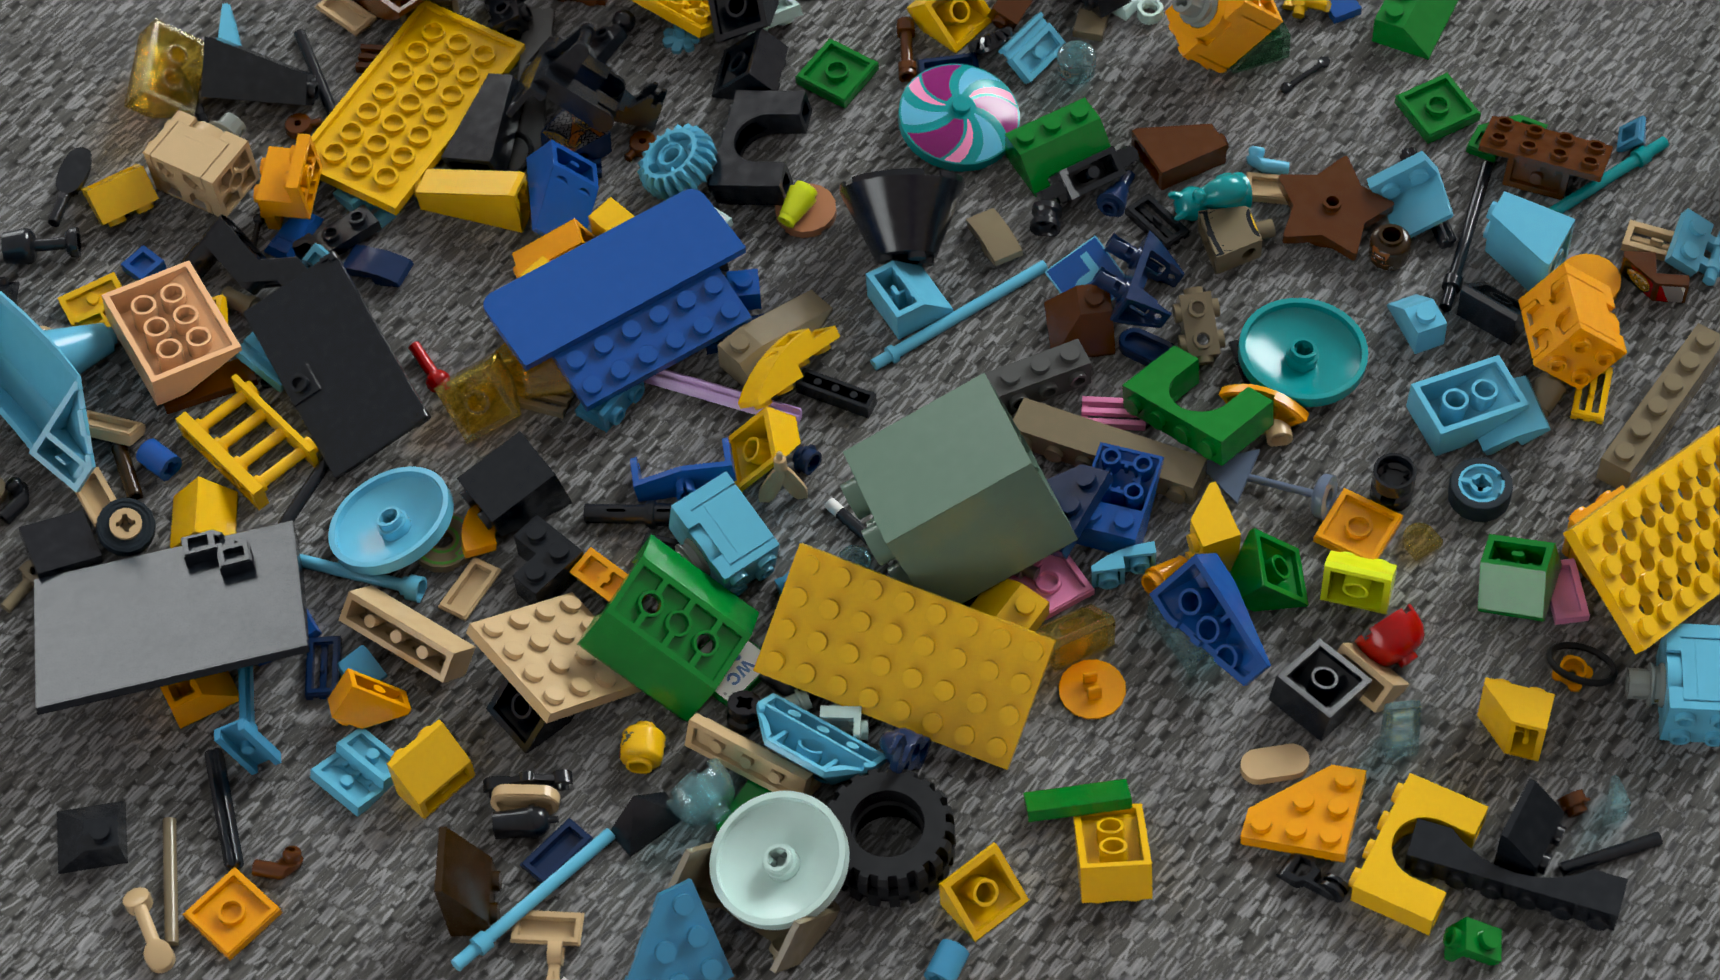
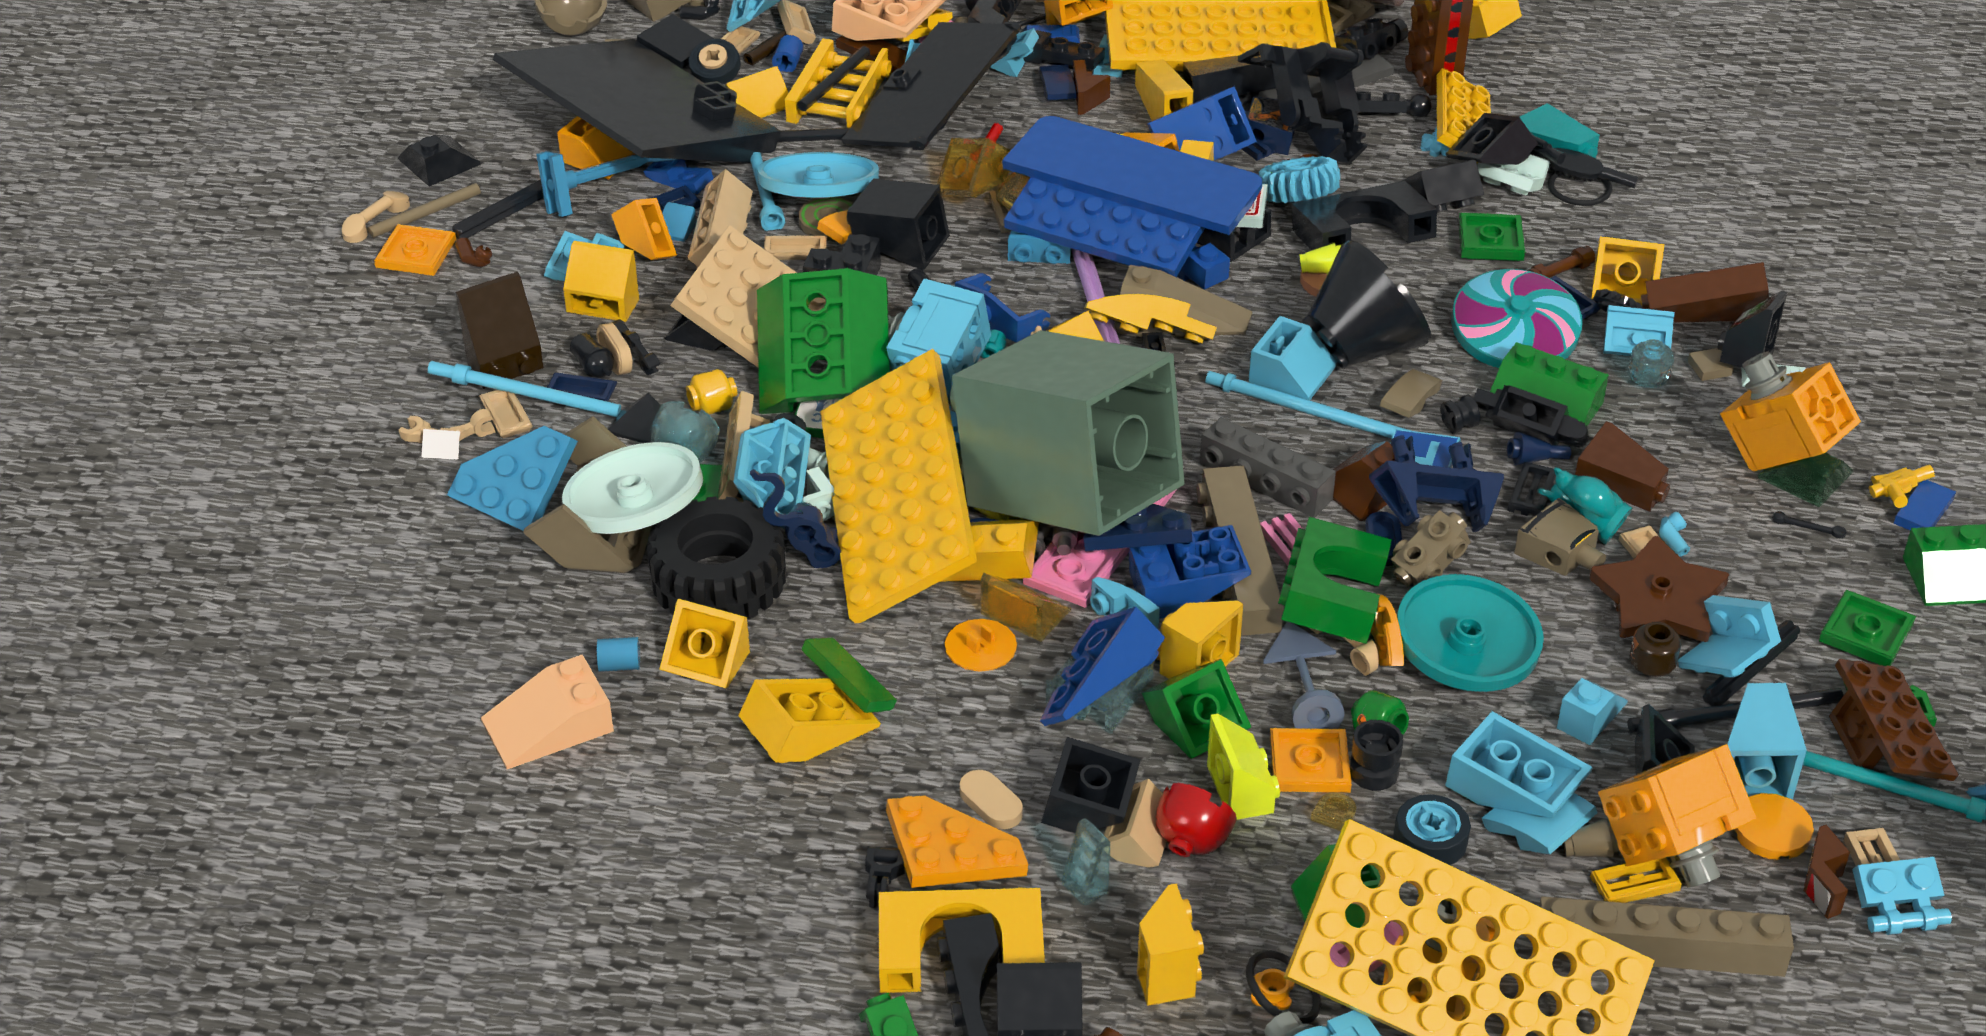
camera: 55 degrees right, 15 degrees down
none -> black bar [797,46,870,111]
none -> reddish brown slope [1073,60,1110,115]
none -> green head [1351,690,1409,735]

